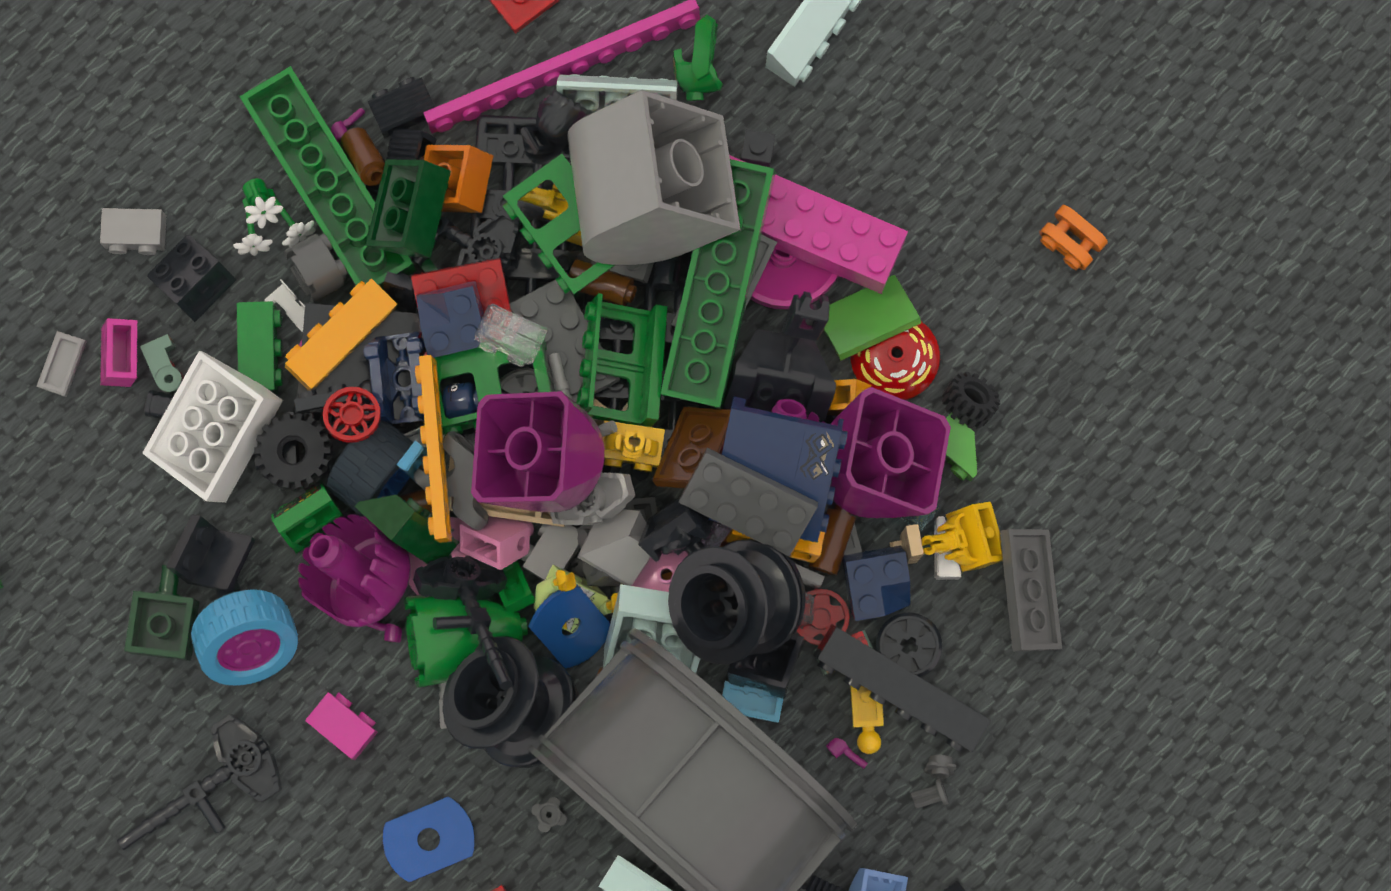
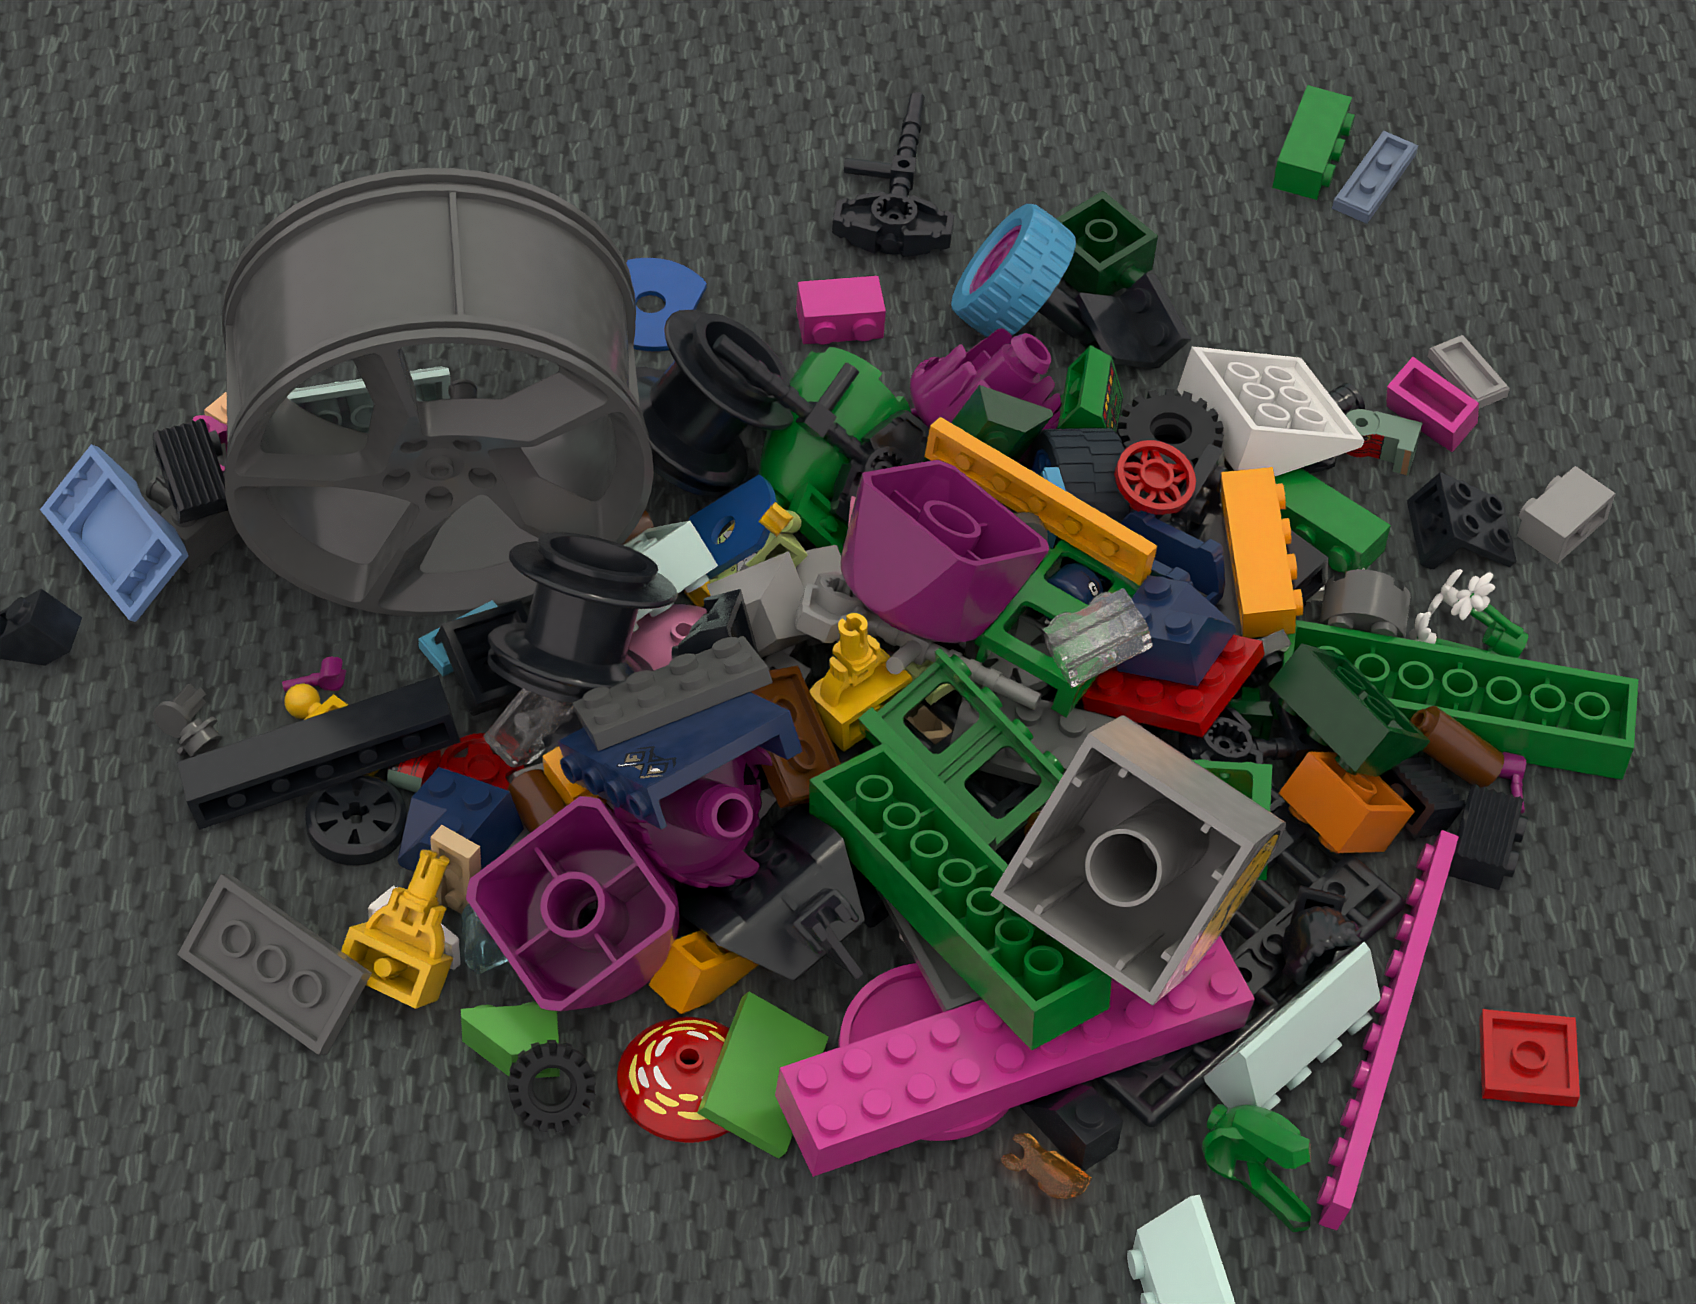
camera: 130 degrees right, 30 degrees down
none -> clear orange plate [1001,1132,1092,1199]

